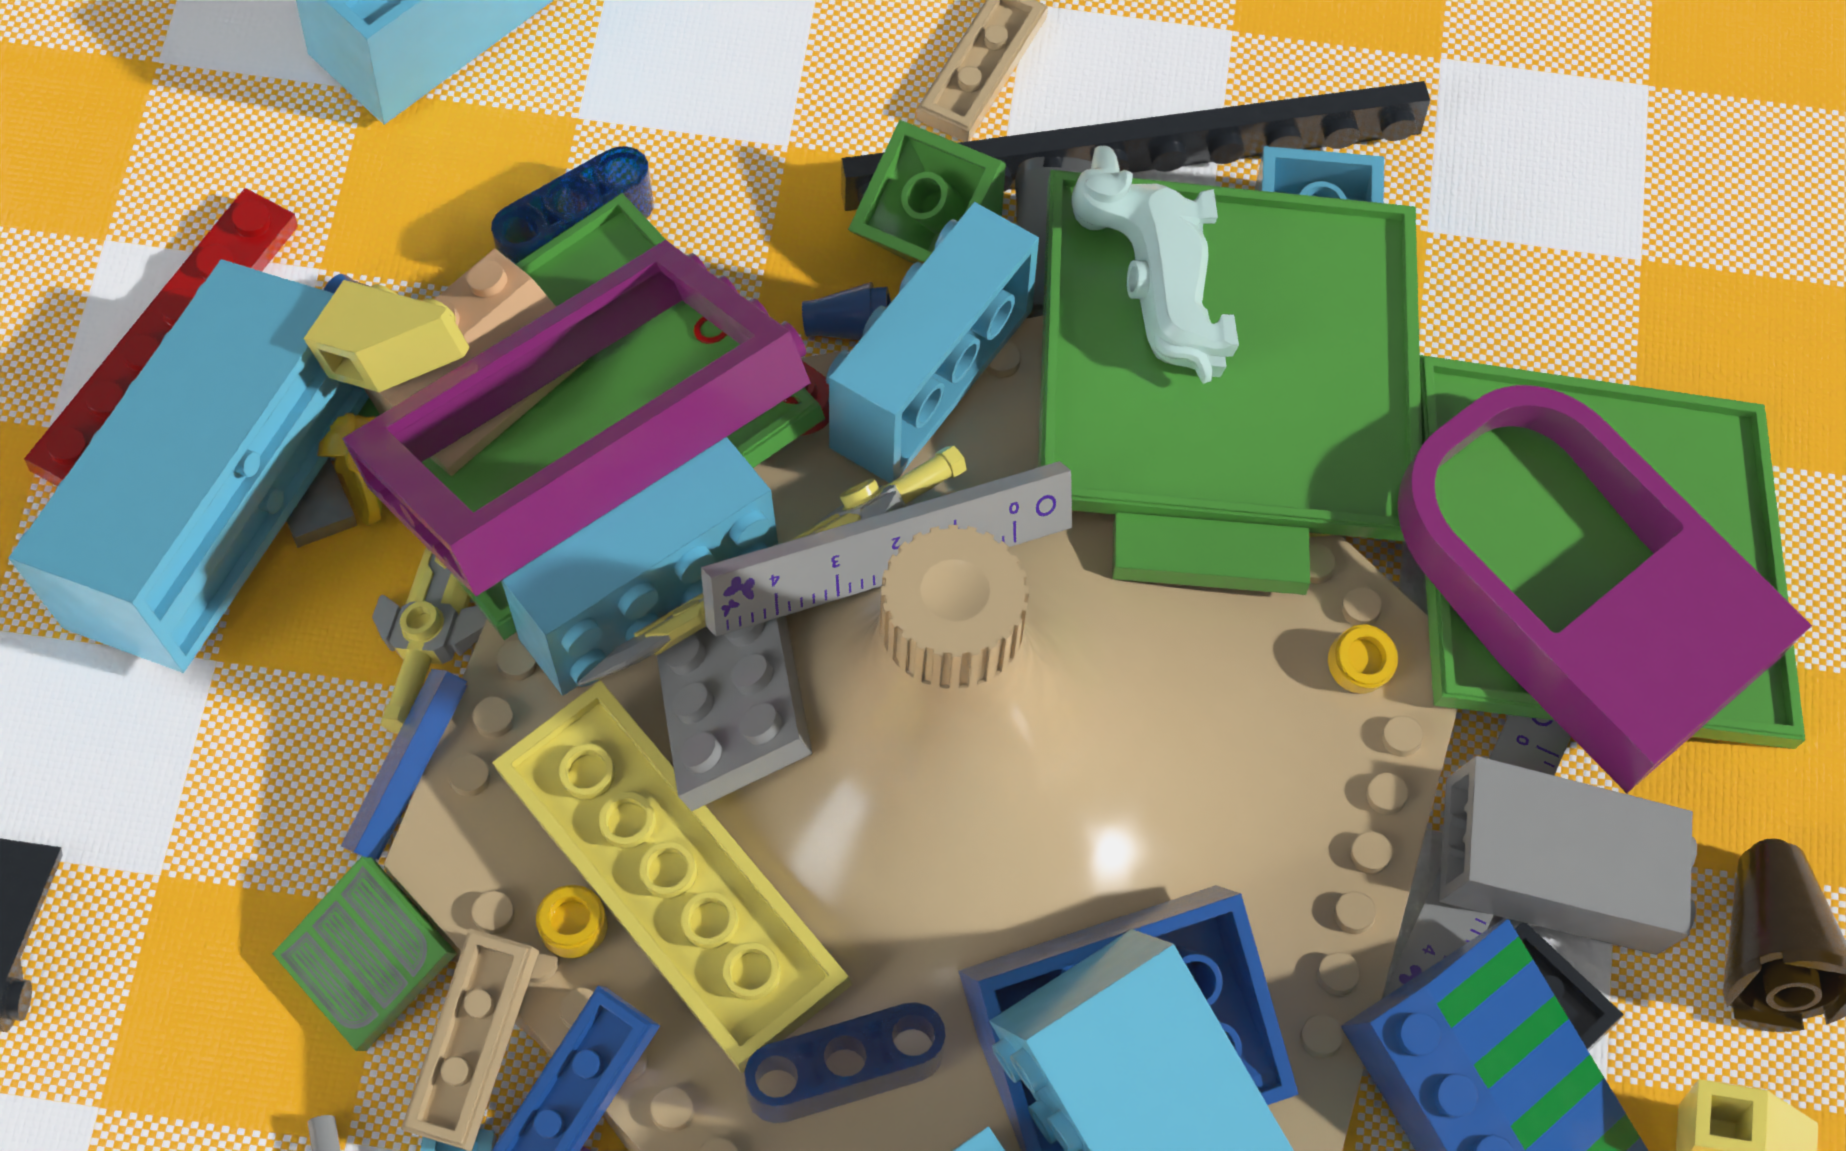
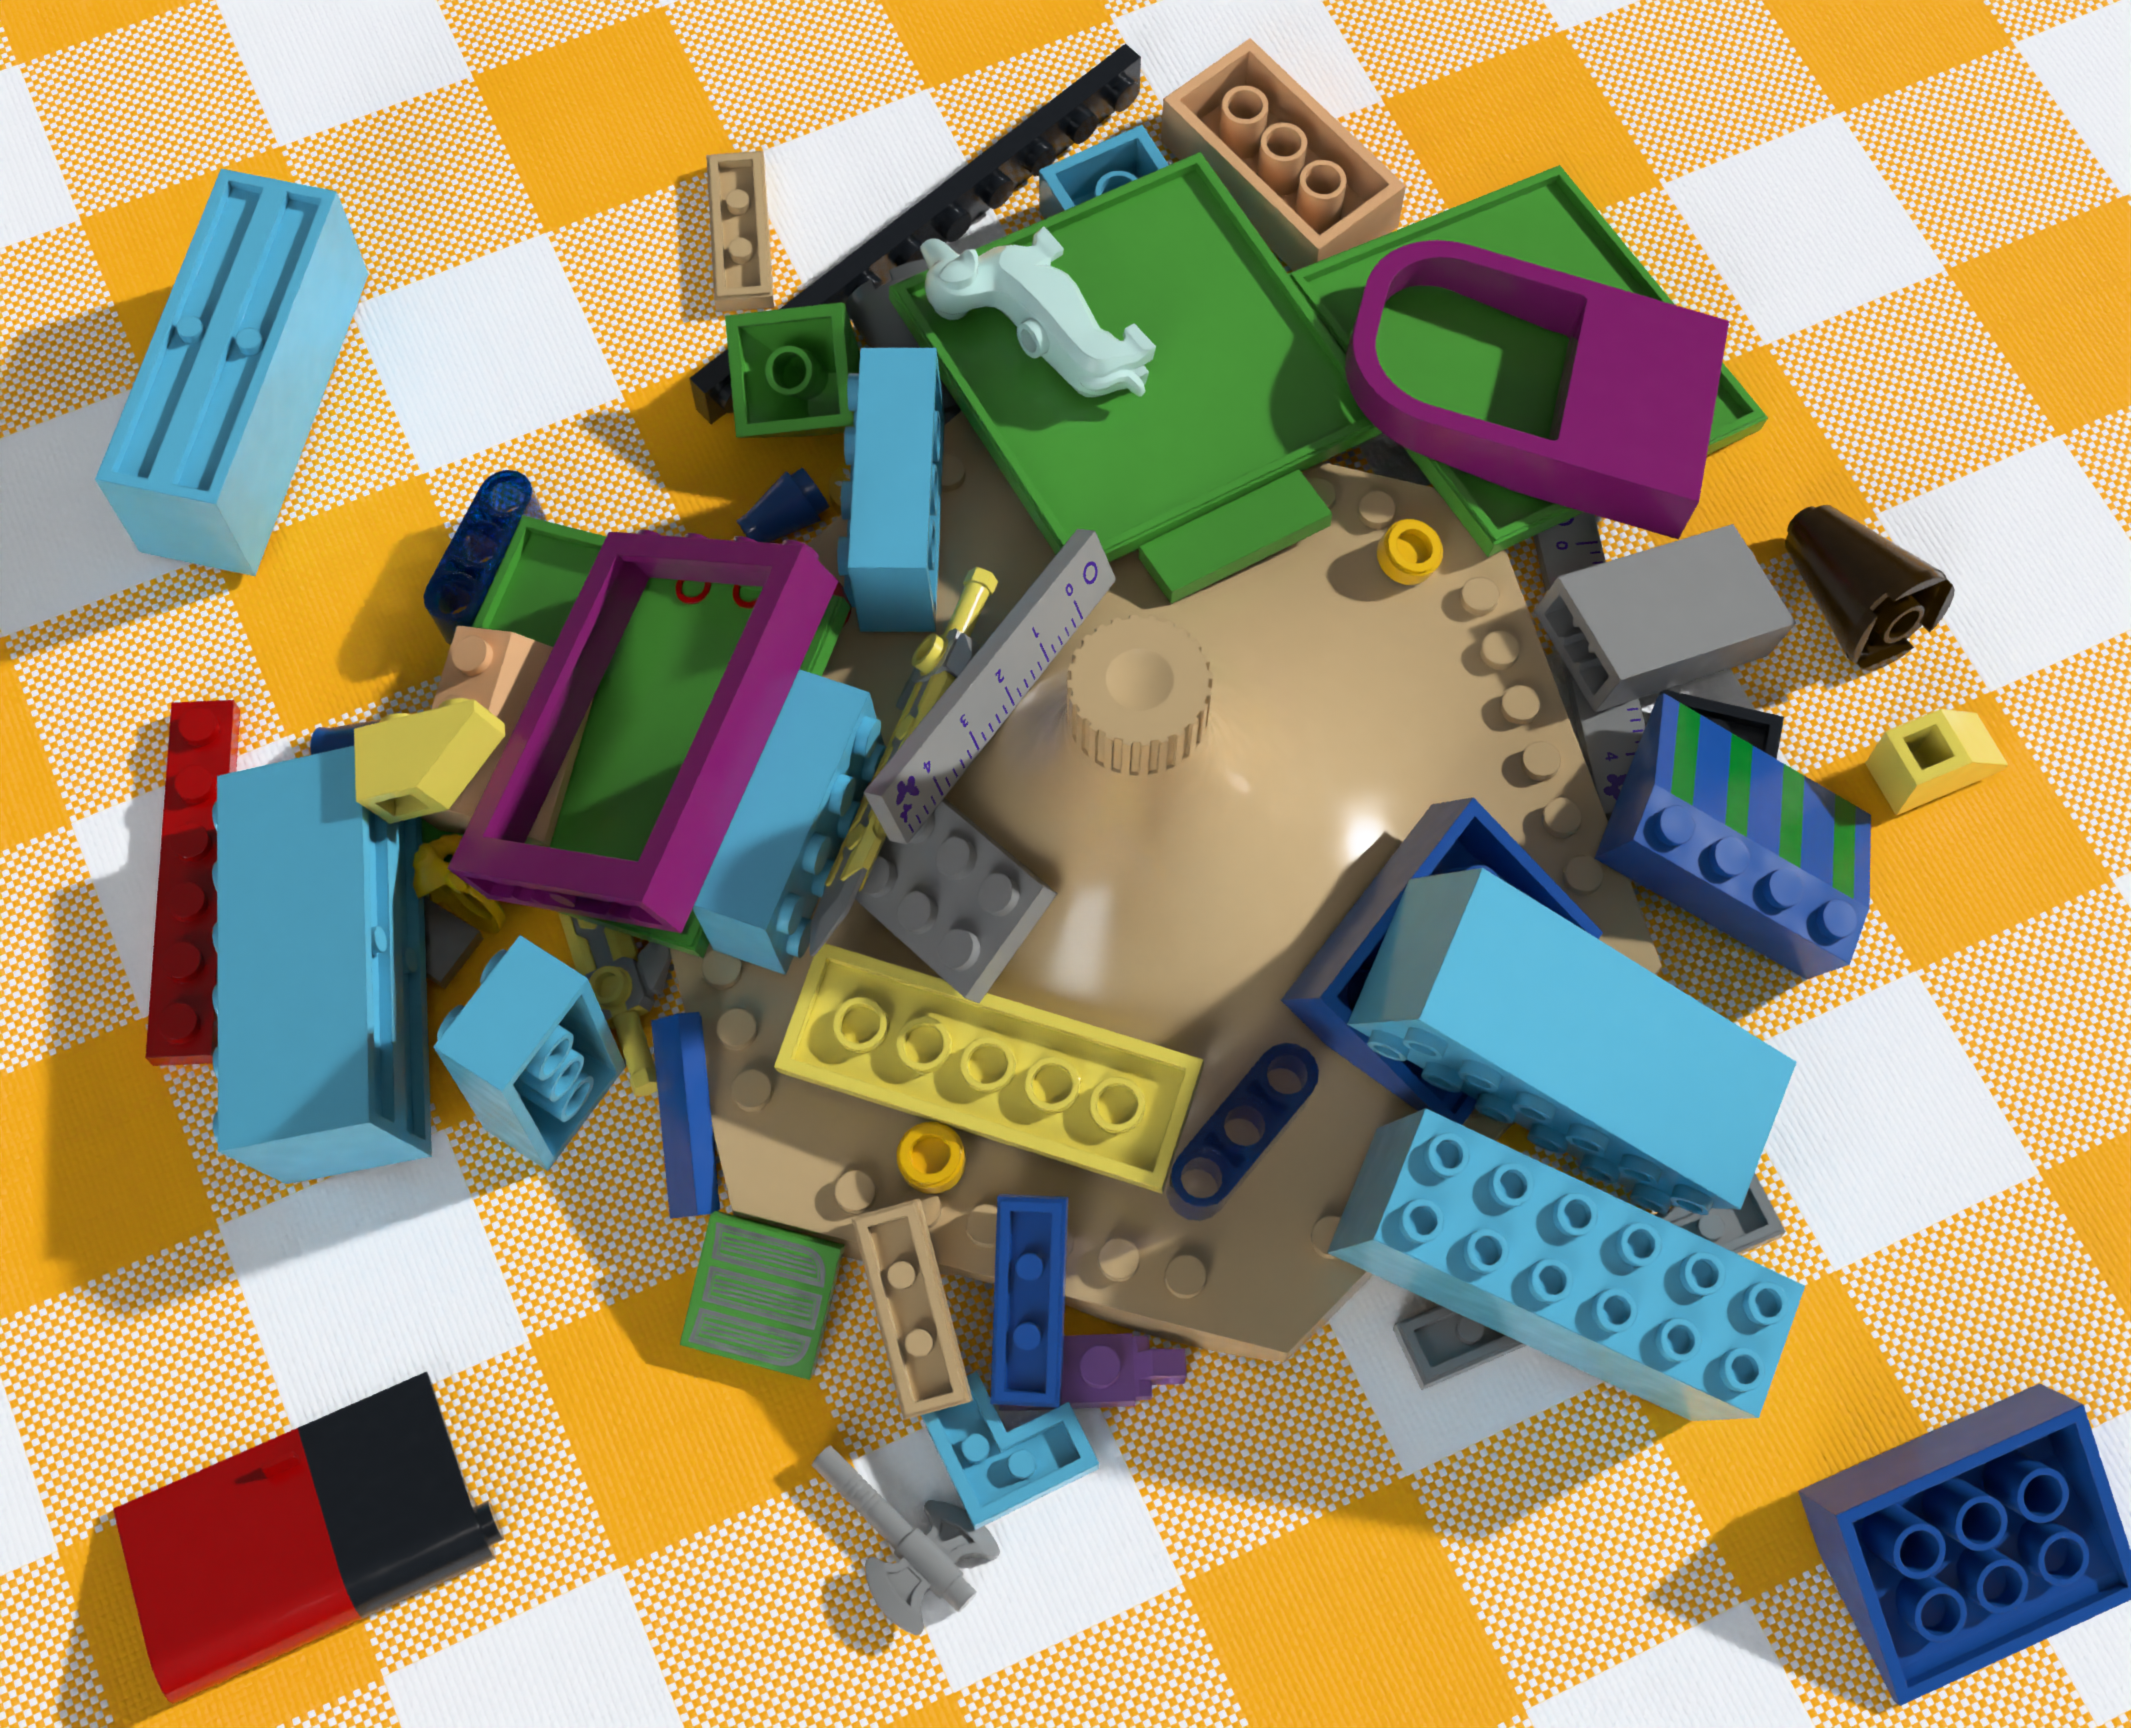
camera: 30 degrees left, 5 degrees up
none -> medium azure brick [433,935,626,1171]
none -> light nougat brick [1161,38,1406,271]

